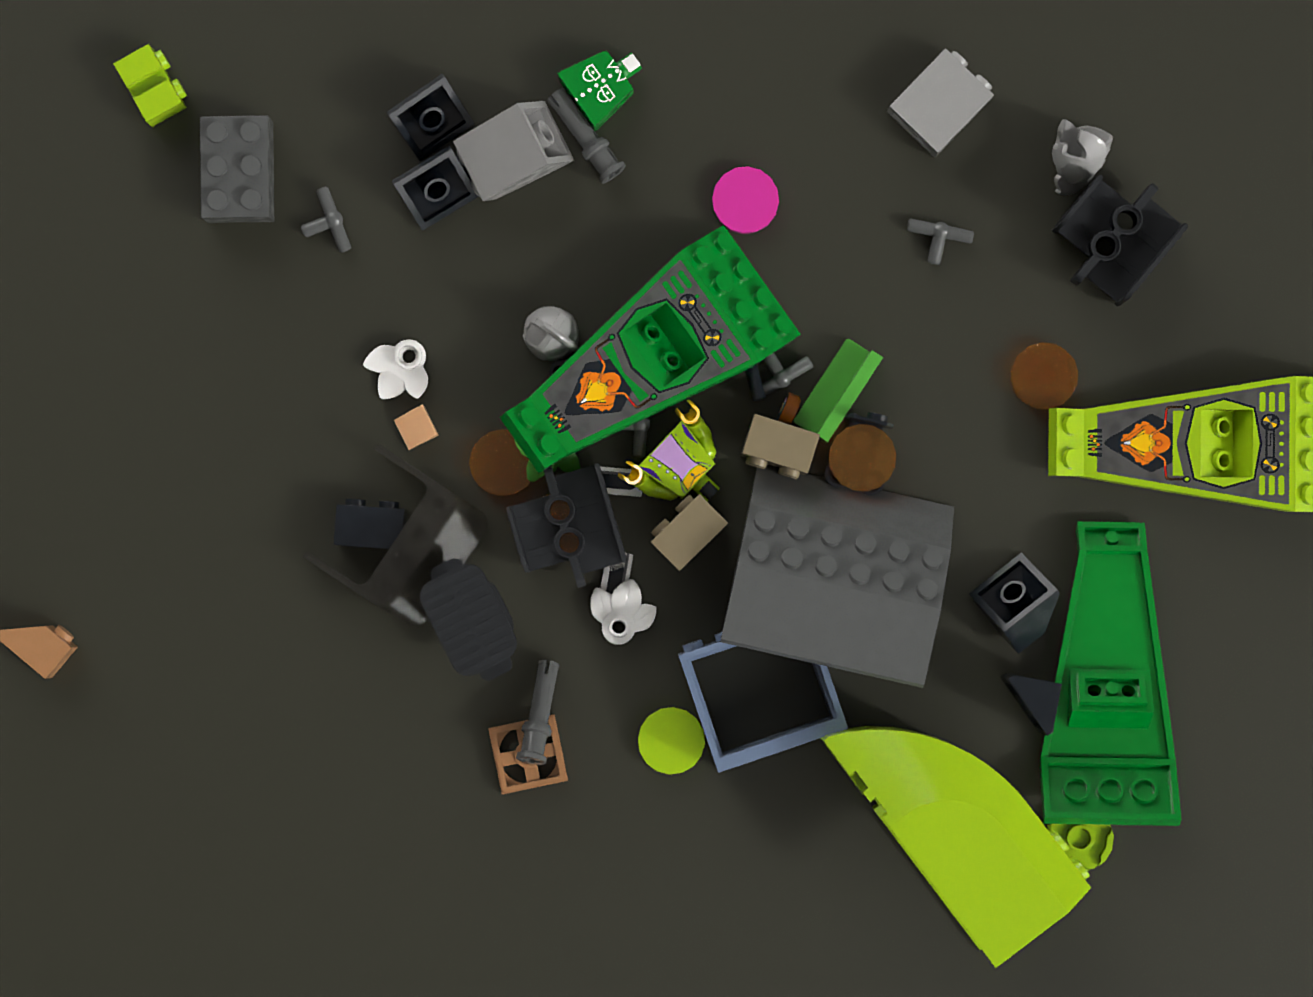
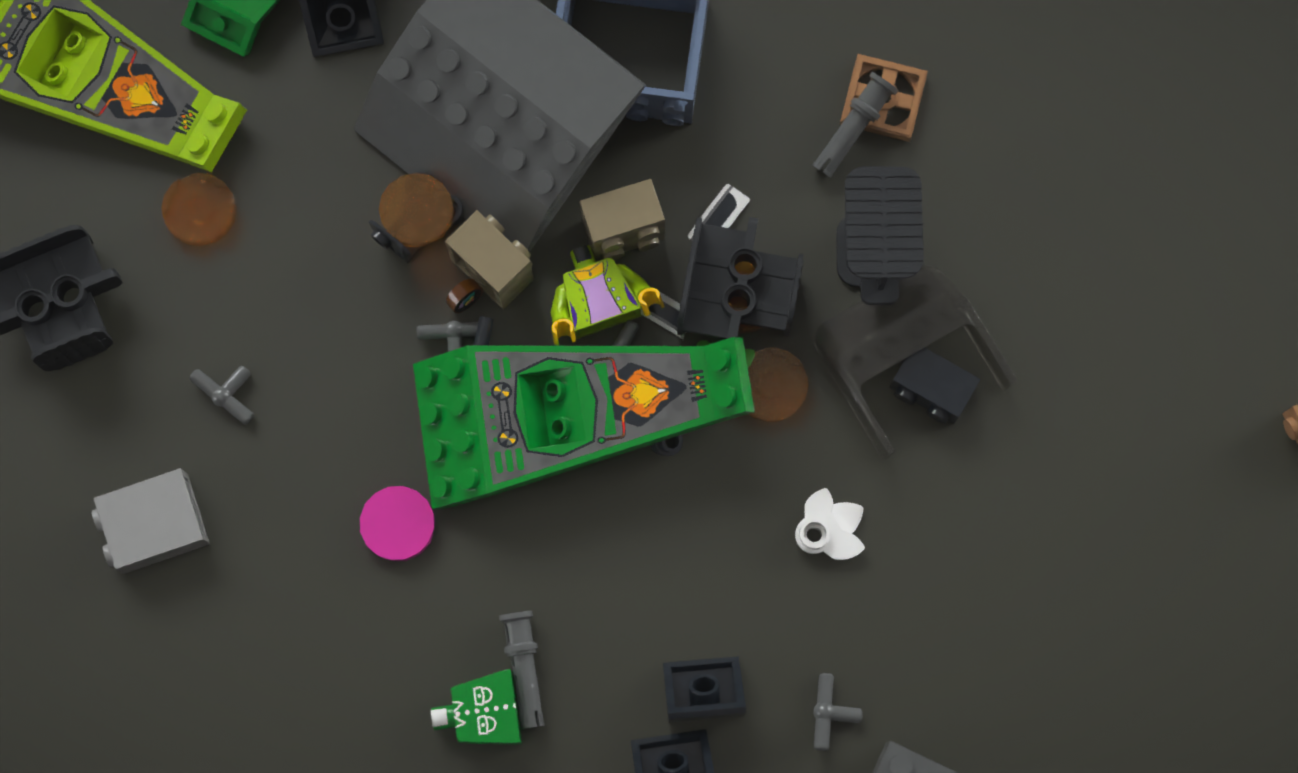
camera: 145 degrees left, 10 degrees down
light nougat slope [394,404,439,450] -> none
light grey slope [453,101,574,201] -> none
light grey helmet [523,306,579,361] -> none
white plate [590,579,657,645] -> none
lime tile [638,707,705,775] -> none
bright green panel [794,339,883,444] -> none
light grey helmet [1052,119,1113,195] -> none

